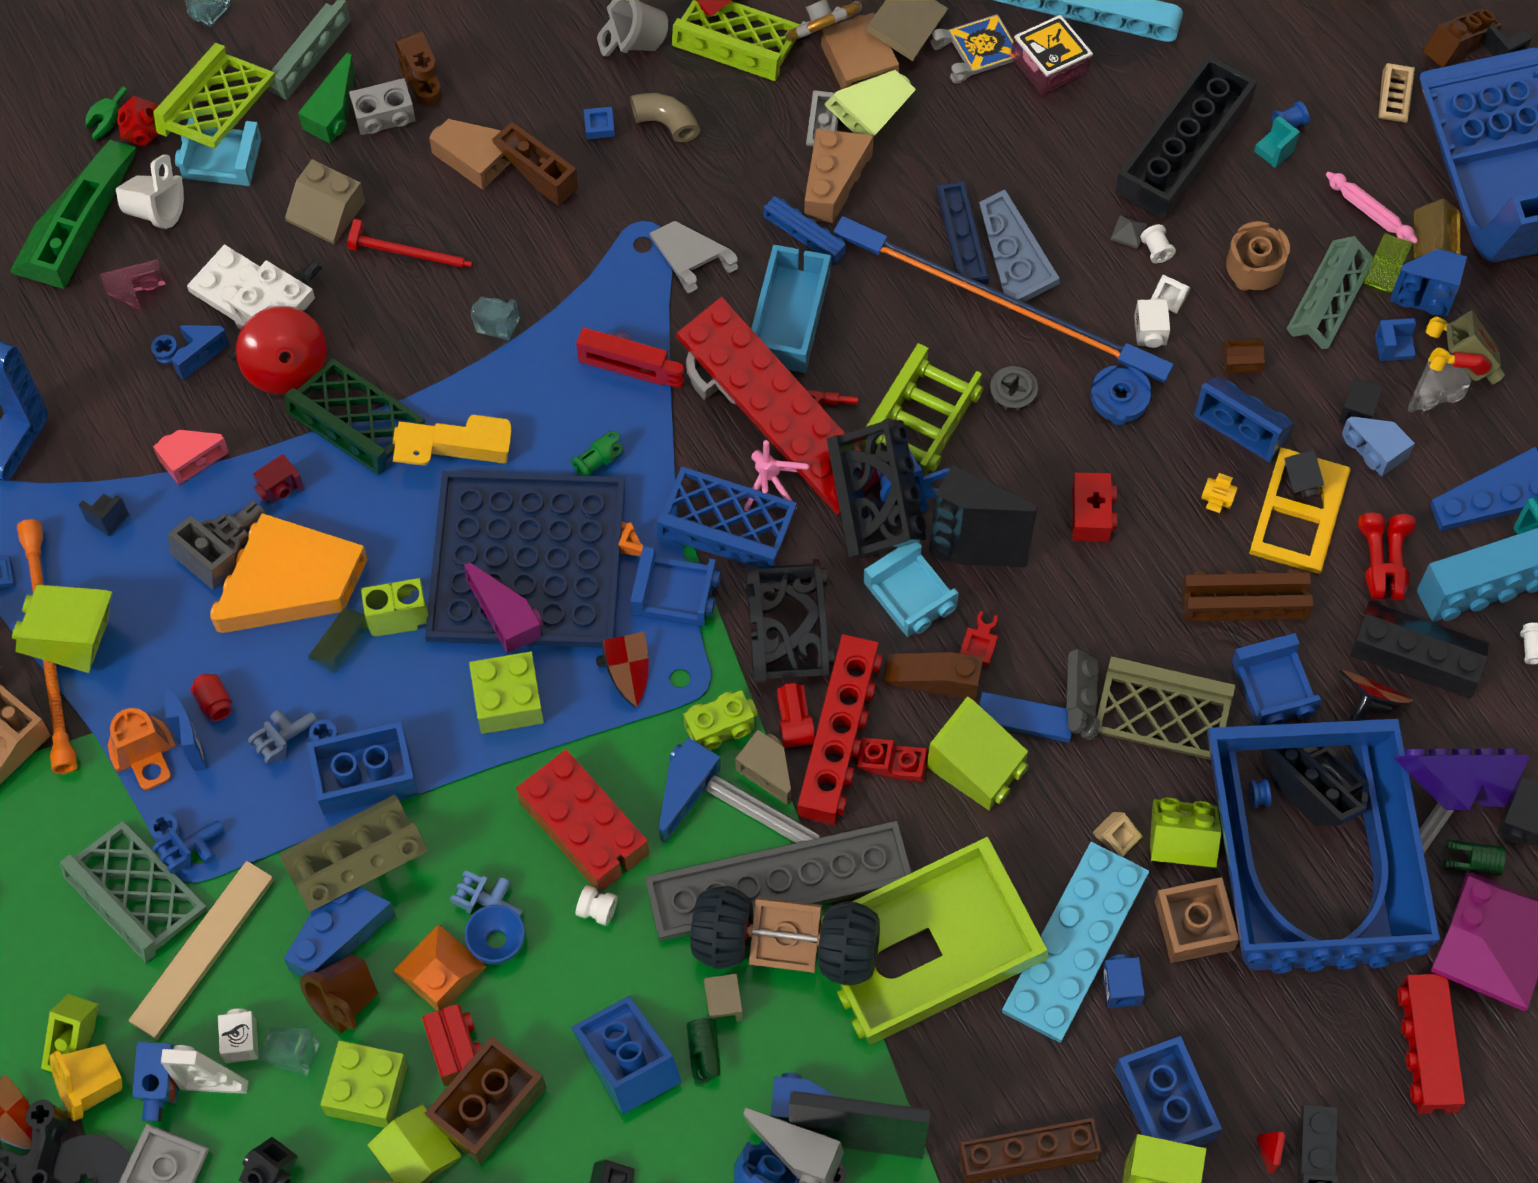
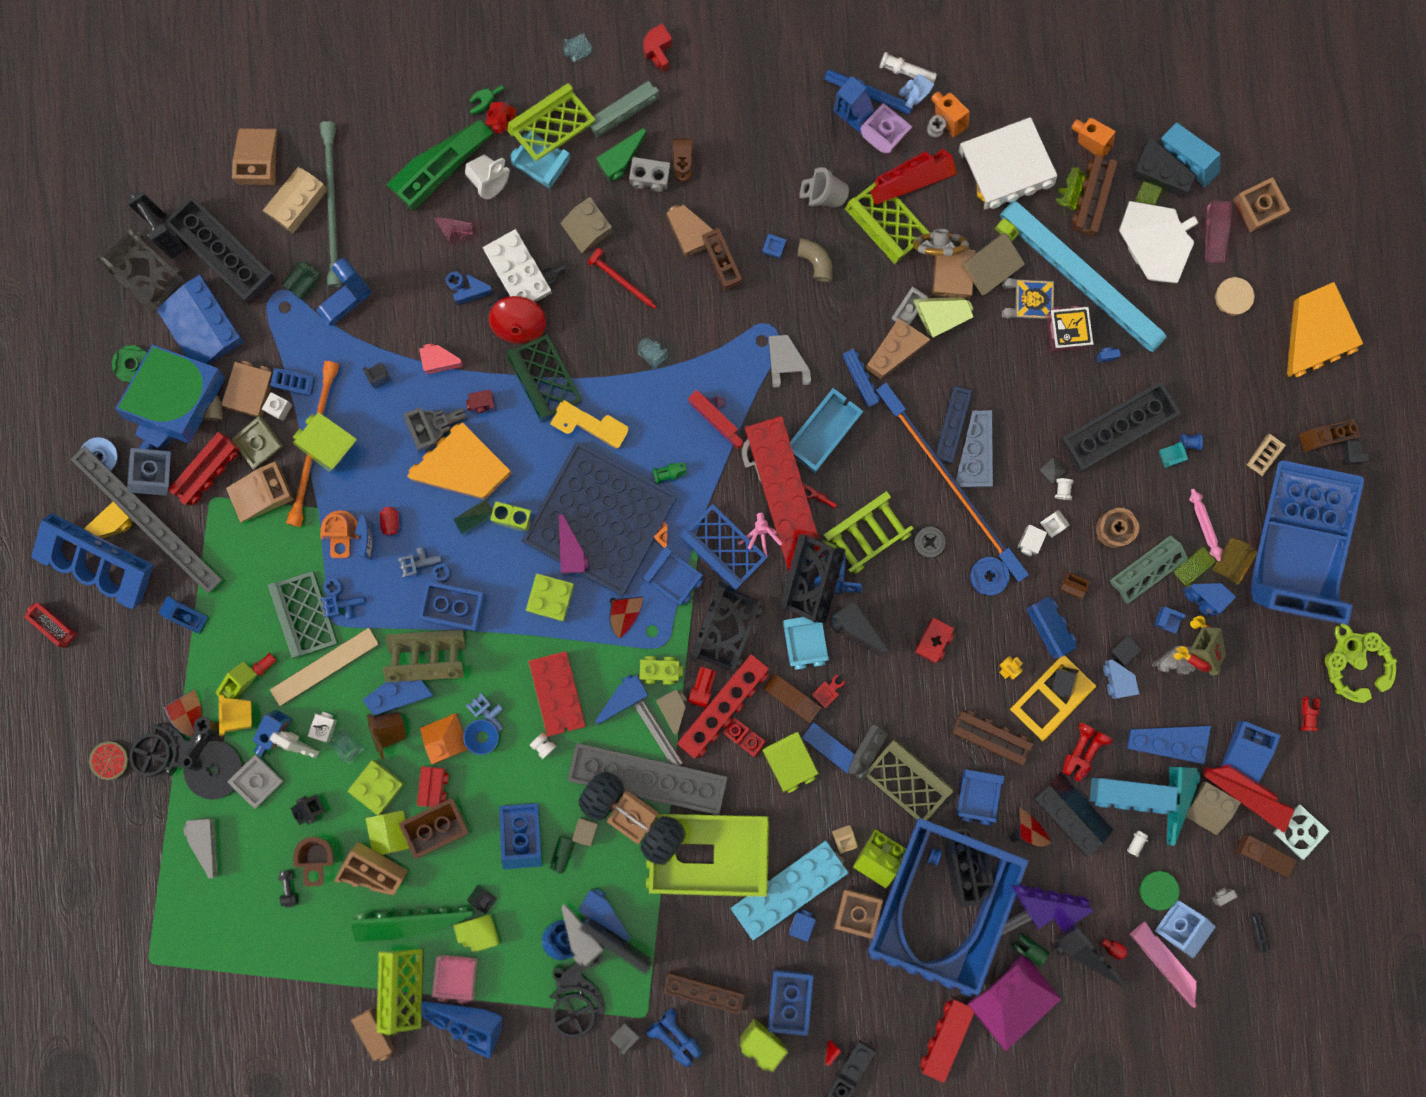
camera: 25 degrees right, 20 degrees up
none -> red pin [252,652,277,676]
none -> blue plate [1097,347,1120,363]

